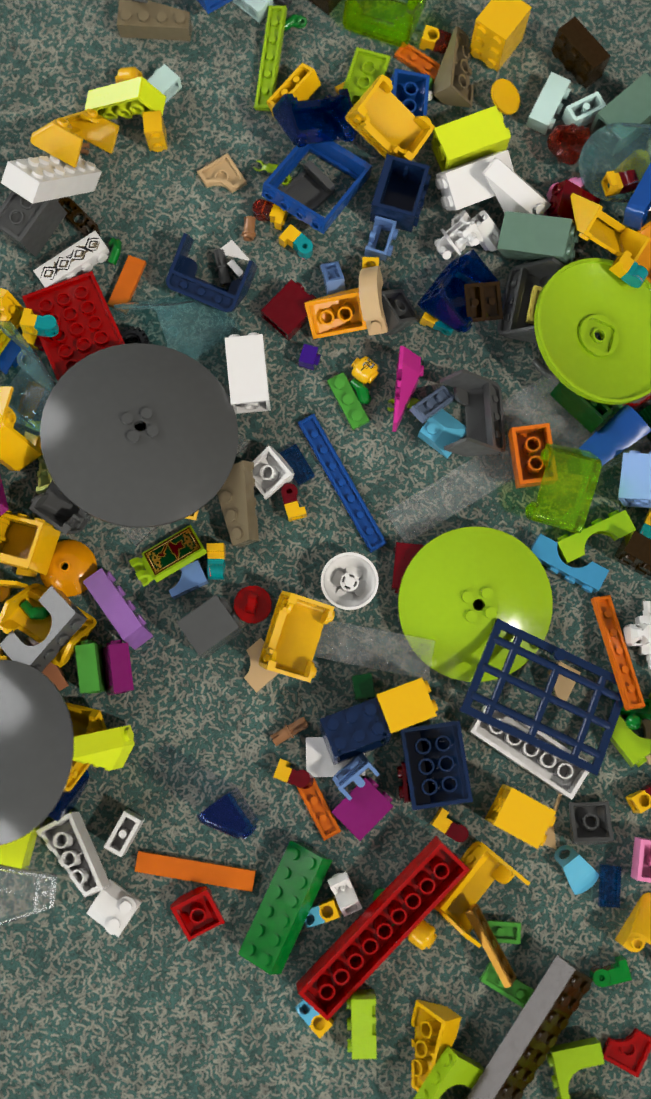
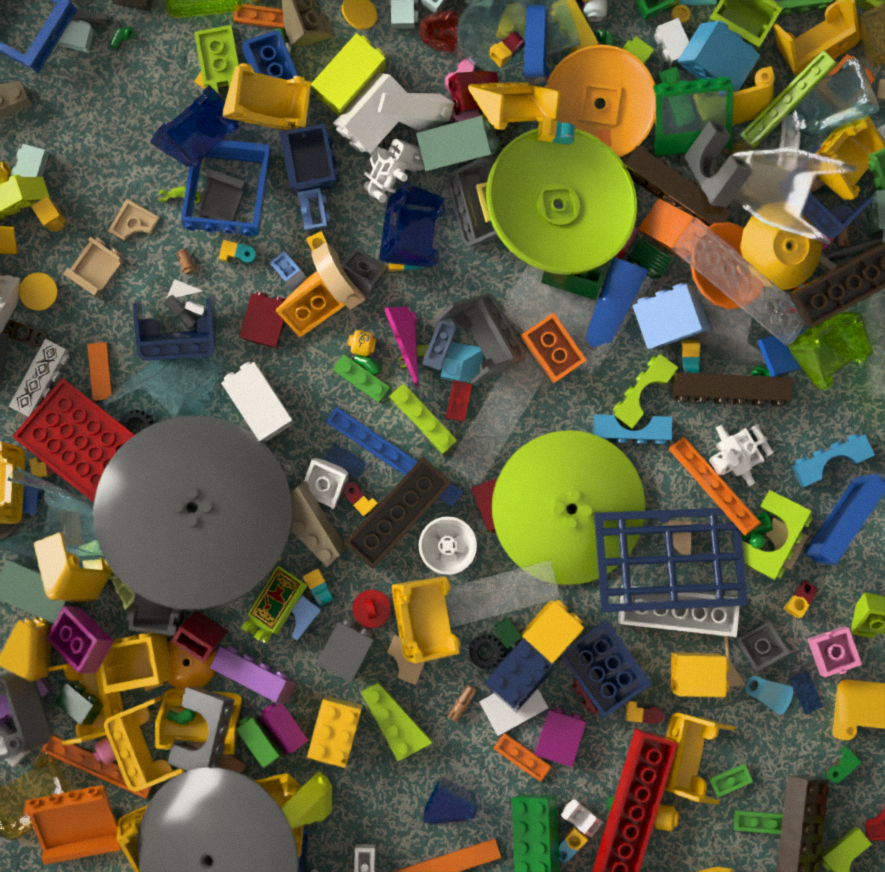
camera: 25 degrees left, 5 degrees up
leg [19,308,59,337] -> none
green arm [107,238,122,265] -> none
leg [253,199,288,231] -> none
lime tile [254,6,287,111] -> none
yellow brick [266,63,321,124] -> none
leg [273,758,314,789] -> none
dark purple plate [299,344,321,370] -> none
medium blue window [332,753,380,801] -> none
dark brown slope [463,281,503,323] -> none
pearl gold tile [465,903,516,989] -> none
clear neon green windscreen [525,443,602,533] -> none
none -> yellow piece [19,273,58,311]
none -> tan panel [63,237,124,298]
none -> dark red brick [171,610,228,663]
none -> yellow container [307,696,363,768]
none -> dark brown brick [345,456,452,569]
none -> lime wedge [361,681,433,761]
none -> lime arch [389,383,457,456]
none -> red plate [446,380,472,422]
none -> black tyre [469,634,504,670]

